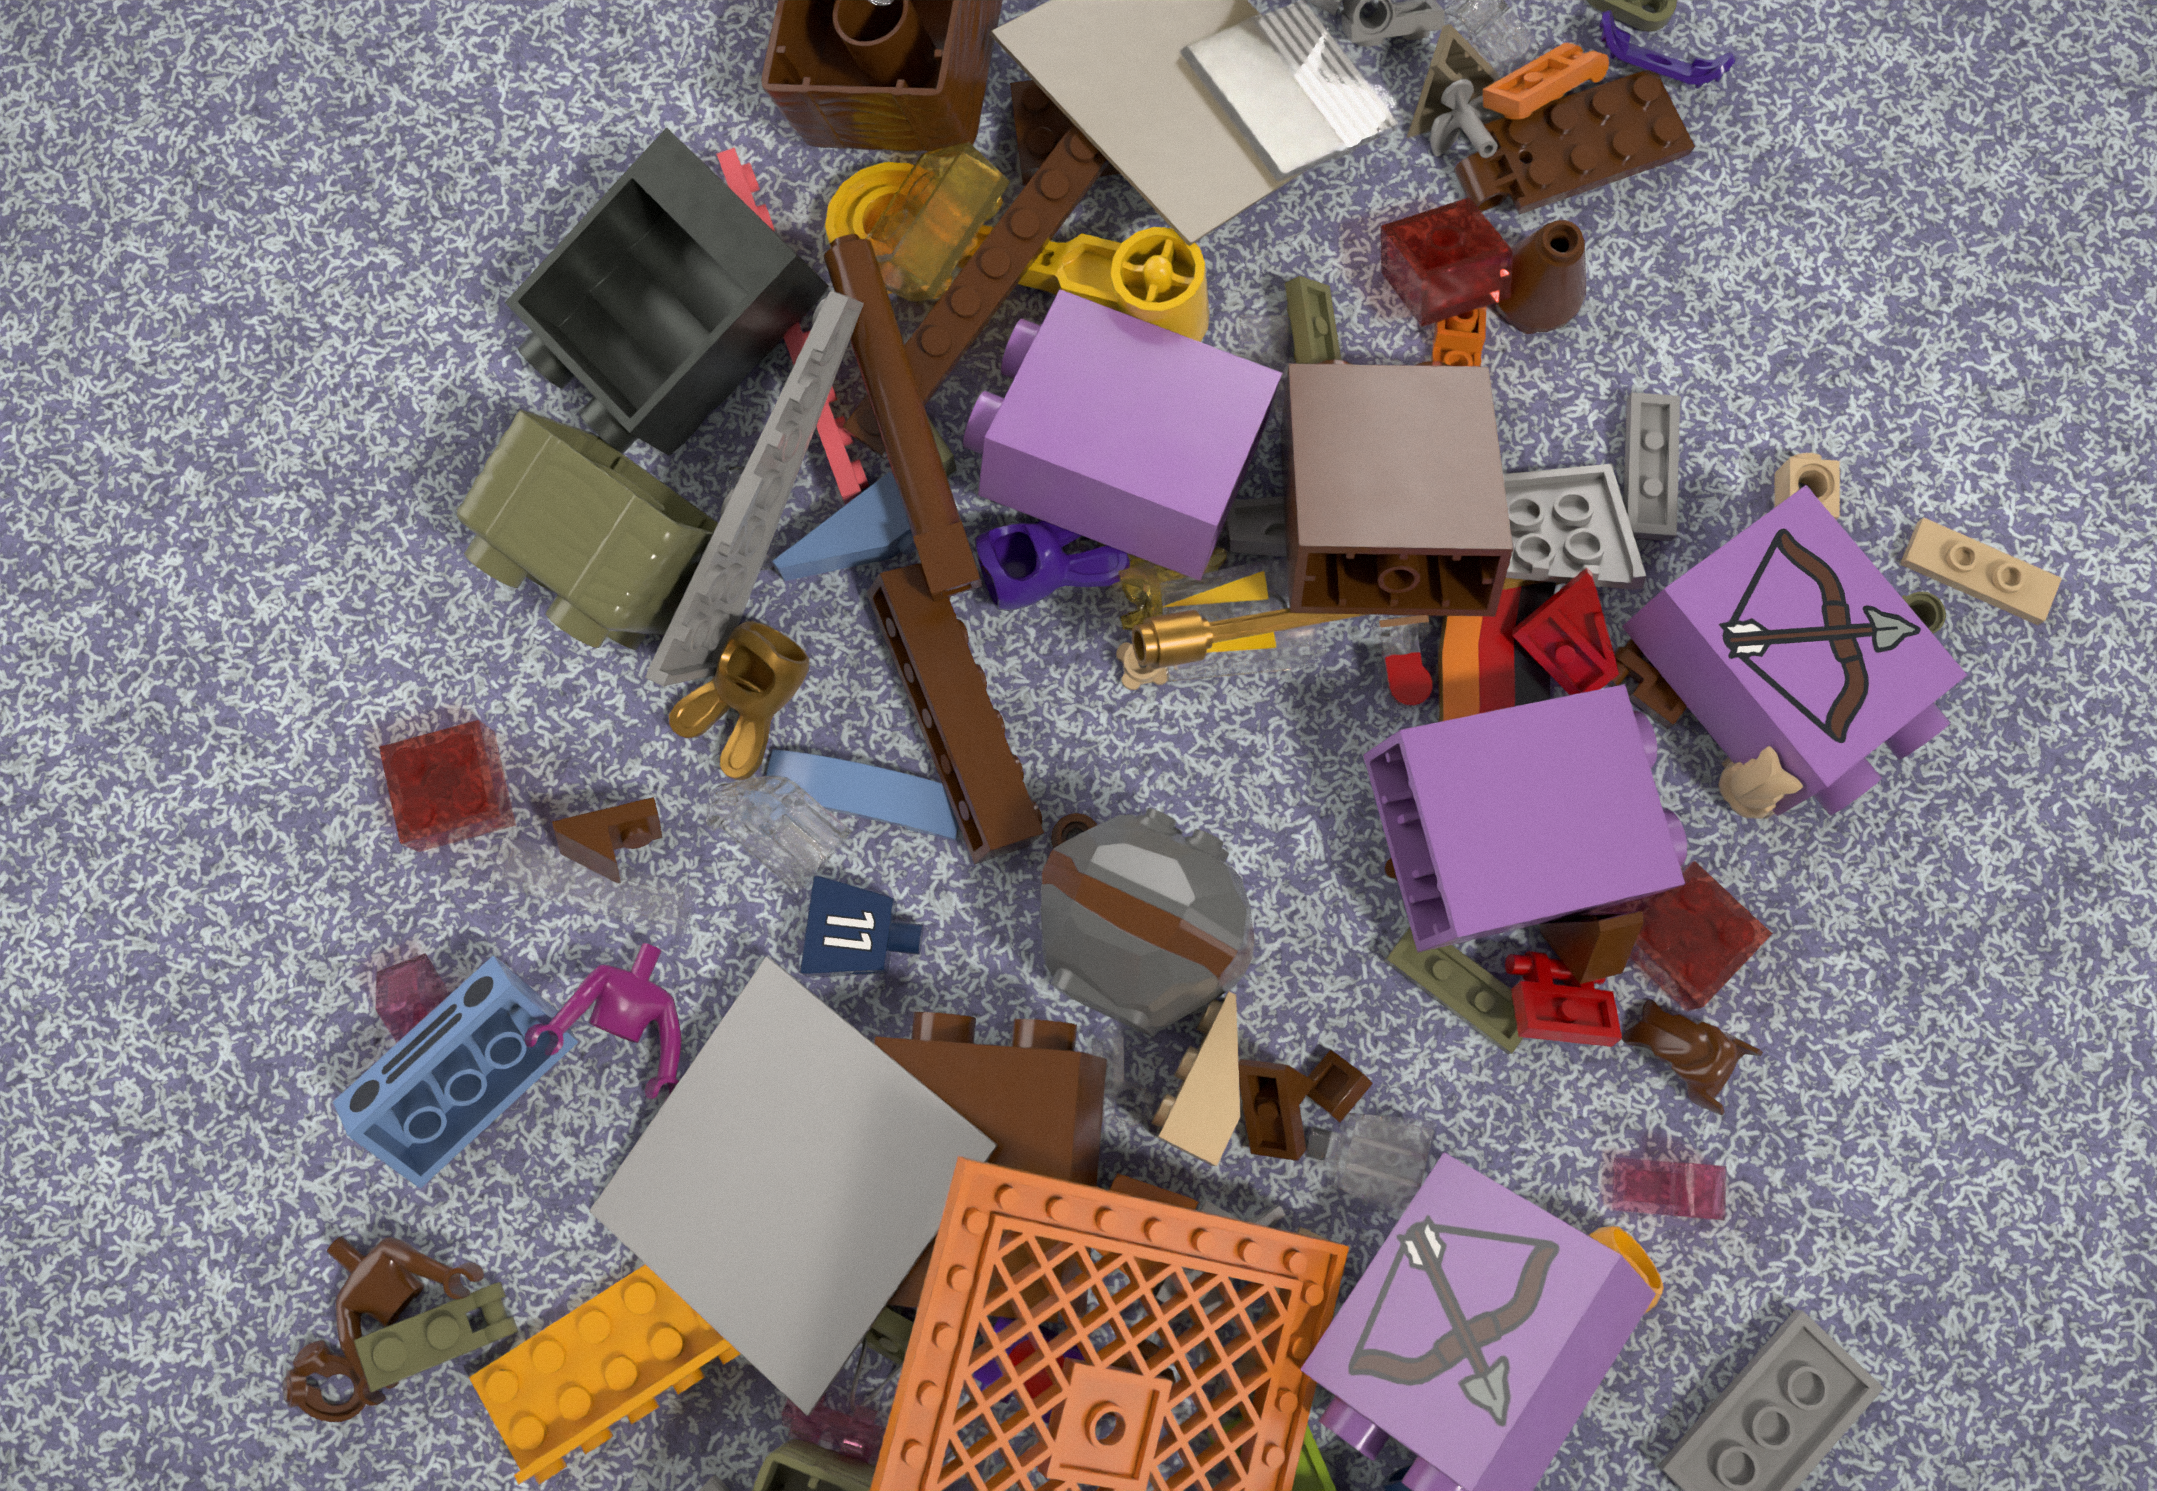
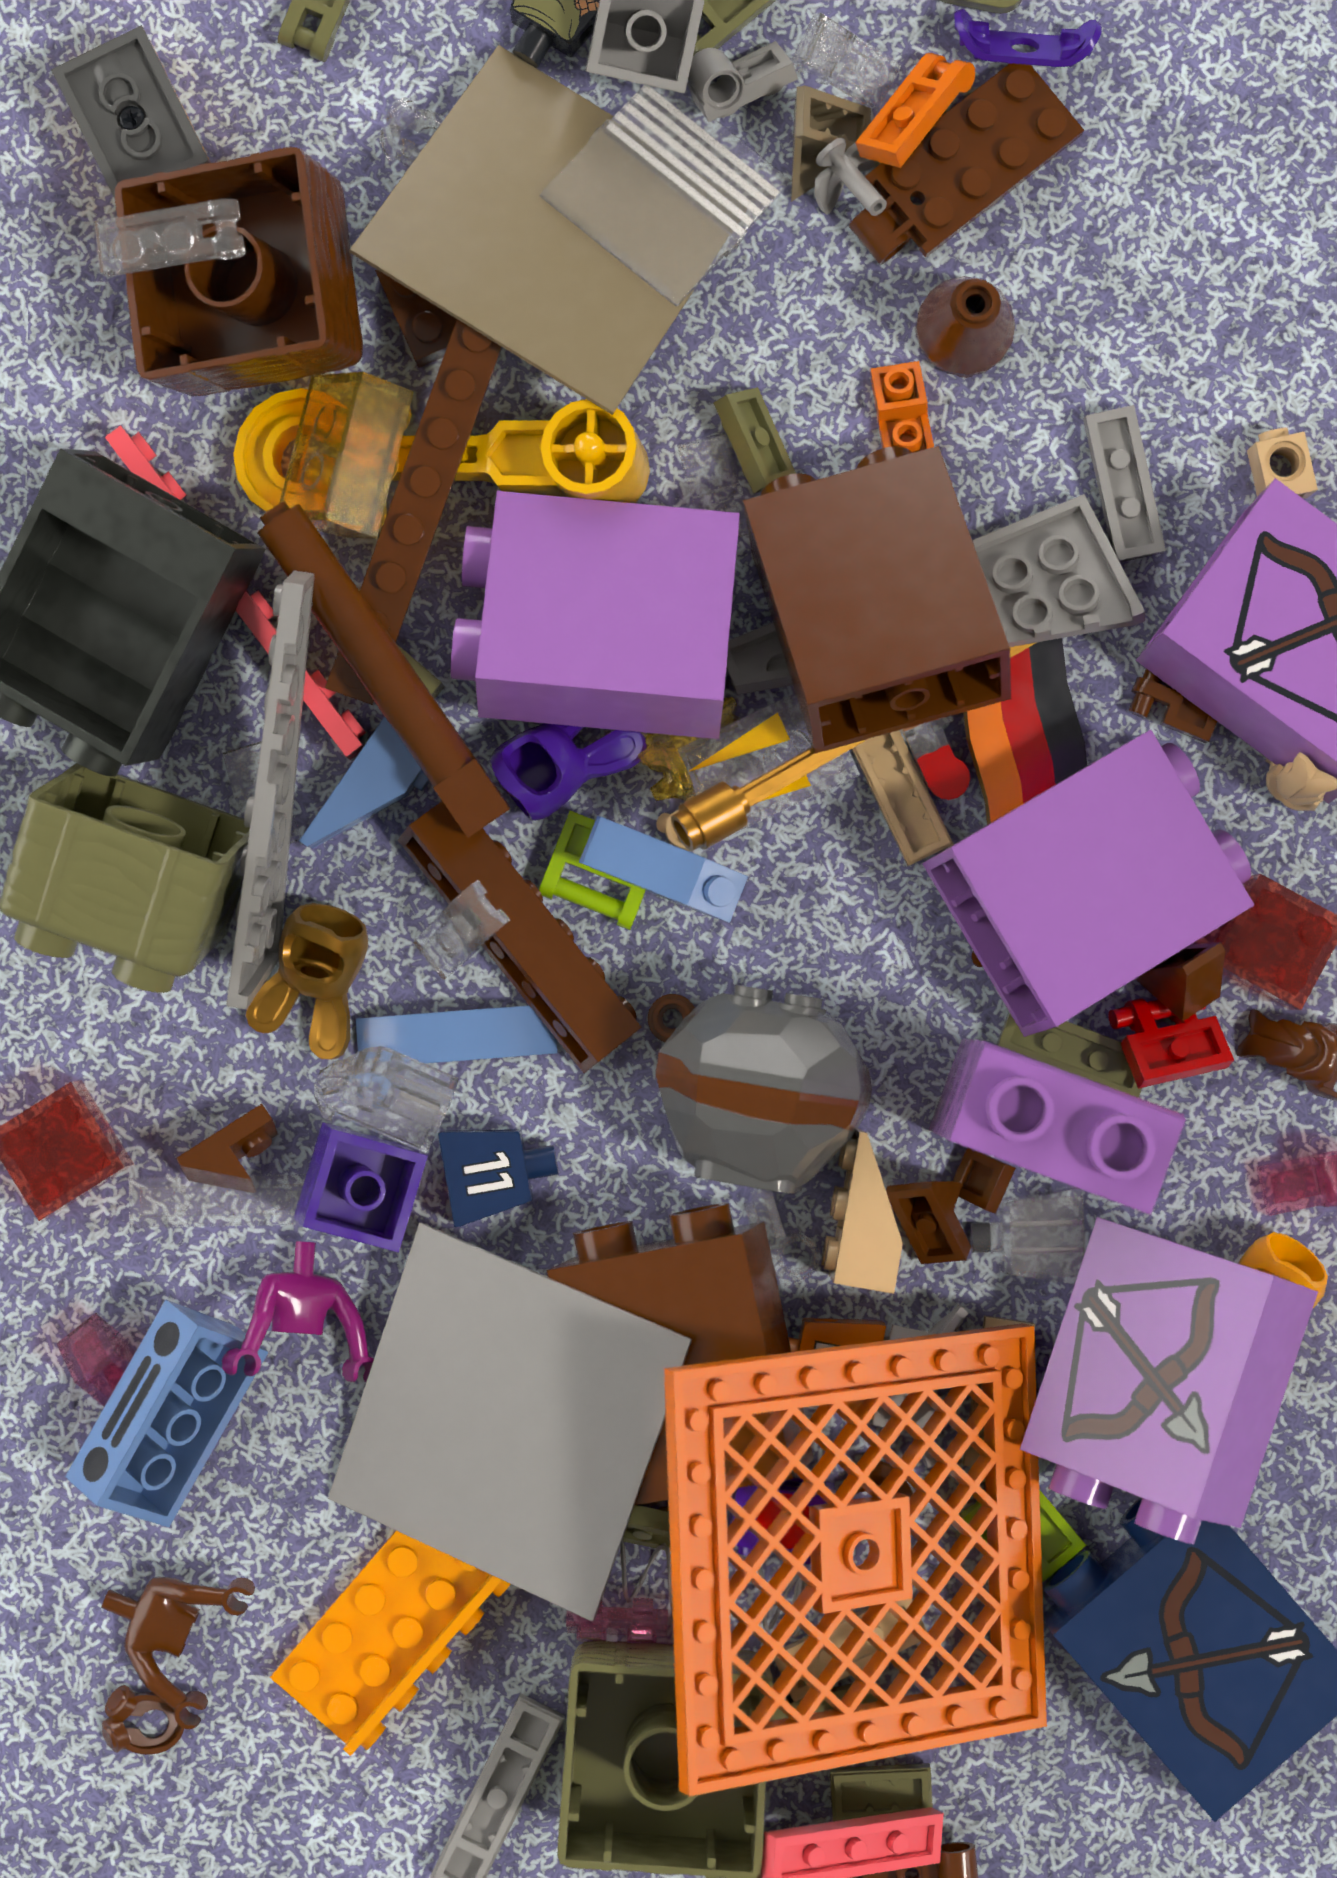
camera: 20 degrees left, 10 degrees up
olive plate [353,1282,519,1393] -> none
clear red brick [1380,197,1513,327] -> none
red wing [1512,567,1619,695] -> none
none -> dark purple brick [293,1122,428,1253]
none -> clear plate [413,880,510,981]
none -> lime plate [539,811,646,930]
none -> medium blue slope [579,816,748,923]
none -> tan plate [851,730,953,866]
none -> medium lavender brick [928,1038,1185,1215]

